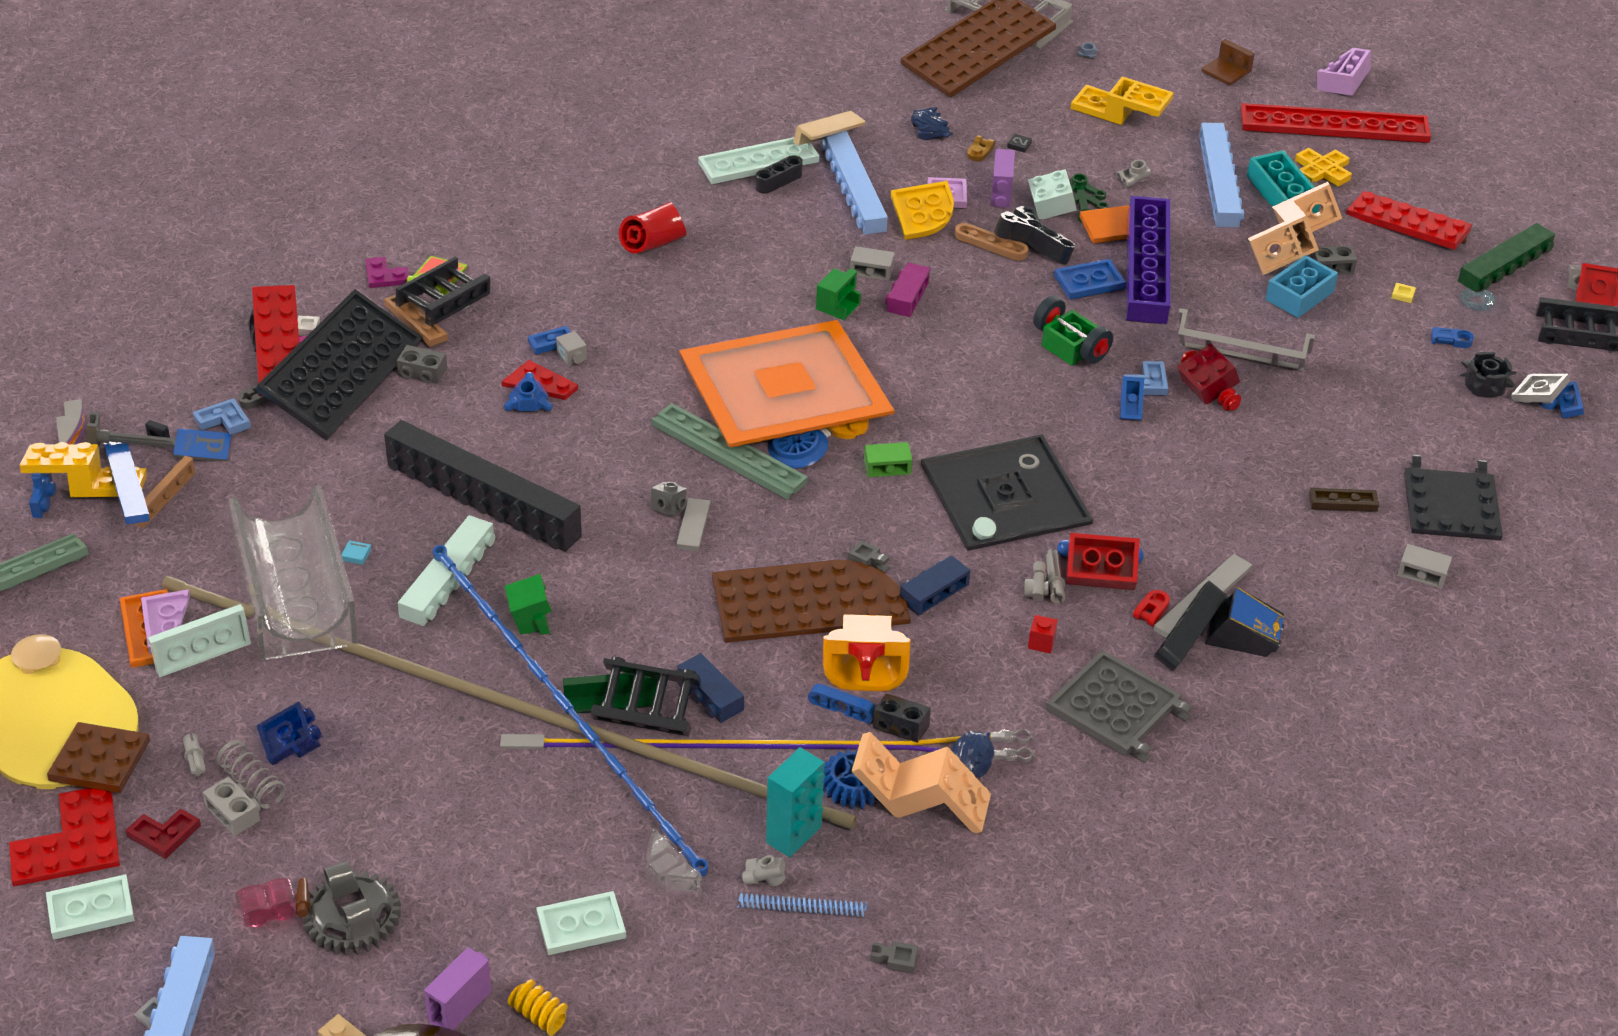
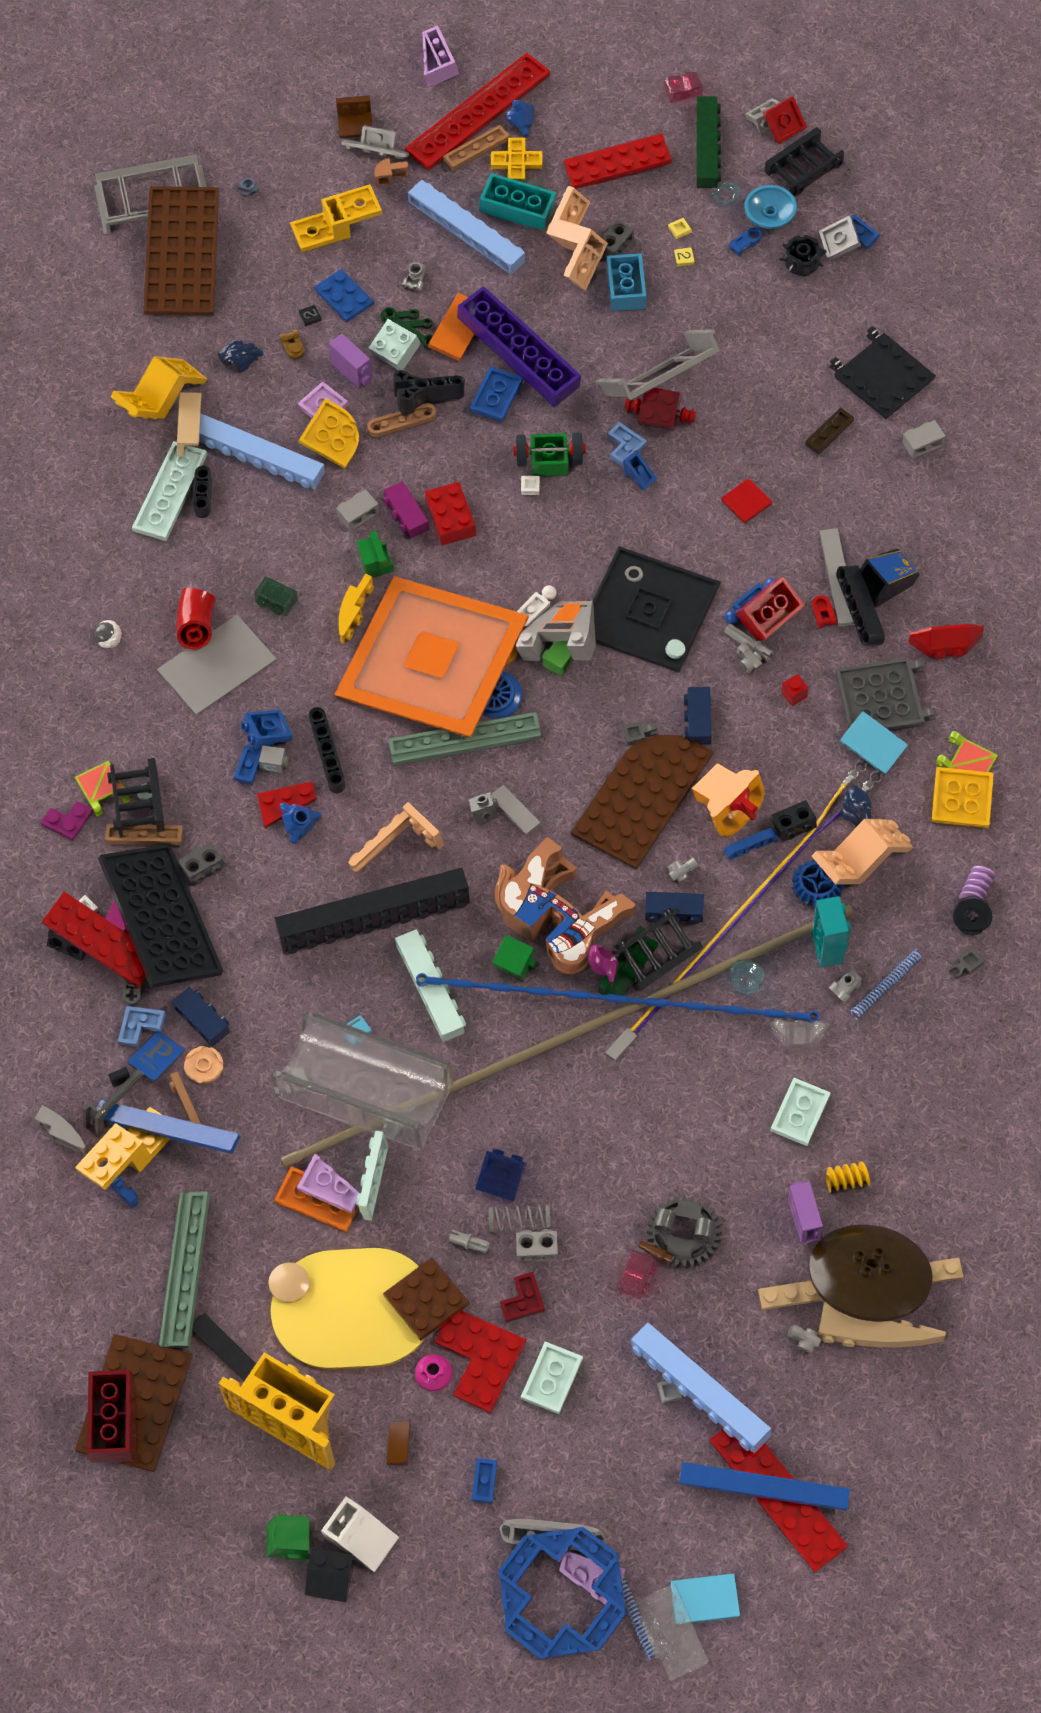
camera: 45 degrees left, 20 degrees up
none -> hair [93,620,122,648]
none -> yellow bracket [110,356,208,420]
none -> light grey piece [157,615,277,715]
none -> dark blue brick [172,987,230,1047]
none -> light nougat tile [184,1046,223,1084]
none -> blue plate [241,710,293,750]
none -> clear green brick [254,576,298,616]
none -> black beam [309,707,345,793]
none -> blue plate [314,269,374,323]
none -> yellow slope [339,574,374,644]
none -> light grey bracket [341,125,410,159]
none -> light nougat bracket [348,802,444,872]
none -> nougat brick [374,158,409,186]
none -> dark pink piece [415,1354,452,1391]
none -> red brick [425,482,476,546]
none -> medium nougat plate [443,125,510,171]
none -> nougat animal [495,837,636,975]
none -> blue rock [507,100,534,137]
none -> light grey wedge [516,601,596,661]
none -> white plate [517,585,556,629]
none -> white plate [521,476,540,495]
none -> magenta piece [588,944,619,983]
none -> clear pink brick [664,72,703,103]
none -> light grey plate [667,858,699,882]
none -> light yellow tile [674,247,694,267]
none -> red tile [721,478,772,524]
none -> clear light blue helmet [729,959,765,994]
none -> dark azure dish [744,185,797,229]
none -> medium azure tile [839,711,908,775]
none -> red wedge [908,624,984,659]
none -> yellow plate [931,767,994,828]
none -> flag [936,731,998,772]
none -> black plate [953,896,992,935]
none -> lavender piece [959,866,996,899]

